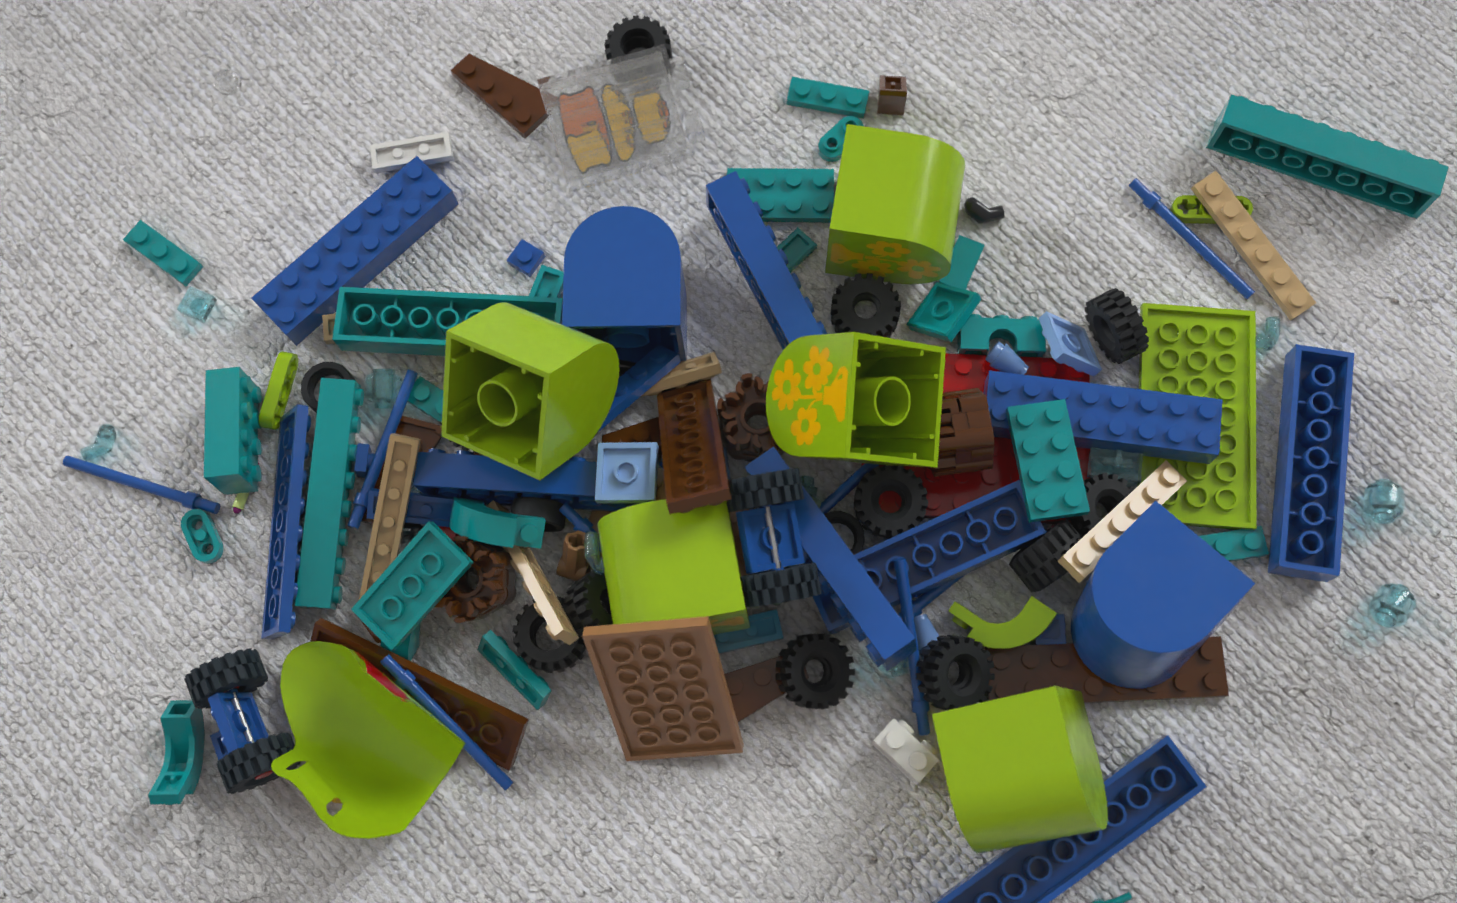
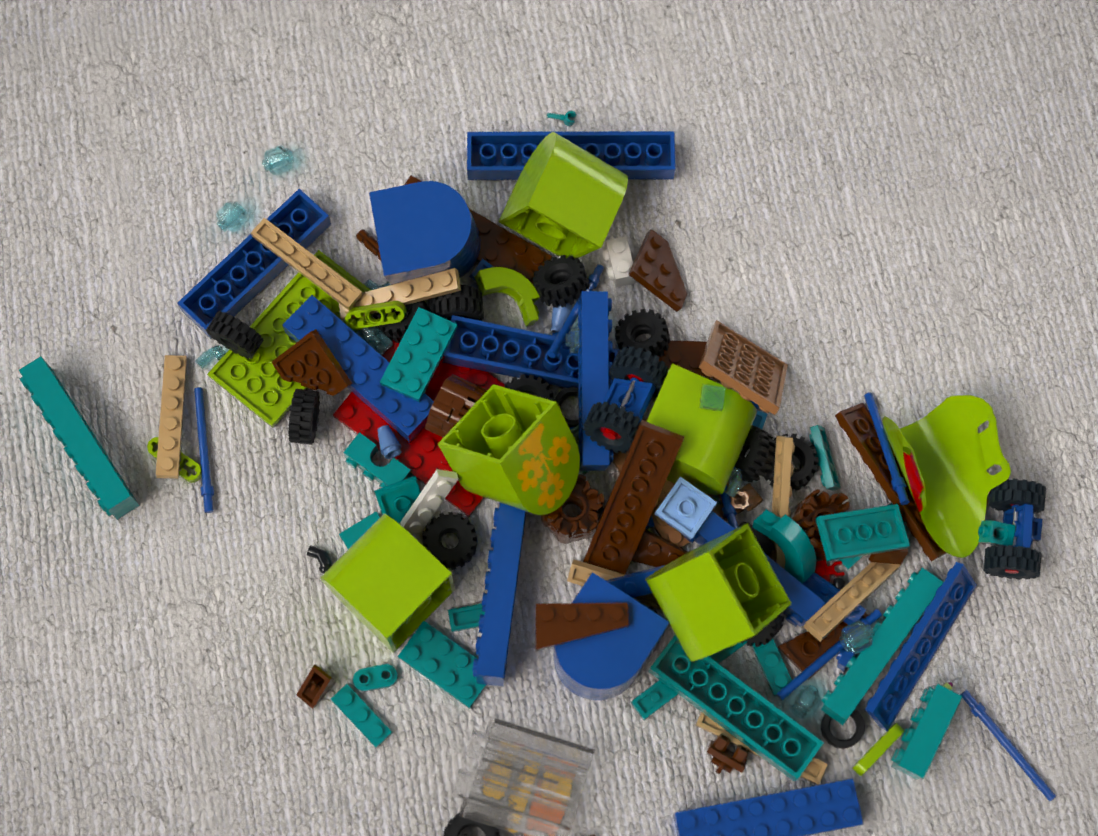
camera: 155 degrees left, 0 degrees up
clear light blue arm [80,424,116,461] -> none
teal arch [148,700,205,805] -> none
teal plate [181,509,224,564] -> none
blue plate [507,239,546,277] -> none
light blue plate [1039,311,1102,376] -> none
teal plate [1199,526,1269,562] -> none
none -> black tyre [206,311,264,359]
none -> tan plate [251,218,363,310]
none -> reddish brown plate [271,329,352,396]
none -> lime beam [345,301,406,329]
none -> white plate [400,469,458,533]
none -> reddish brown wing [535,603,629,651]
none -> clear light blue plate [565,327,579,353]
none -> reddish brown plate [628,229,687,312]
none -> clear light blue plate [699,384,725,411]
none -> reddish brown hips [706,734,749,774]
none -> clear light blue head [839,621,874,654]
none -> teal brick [978,520,1016,546]

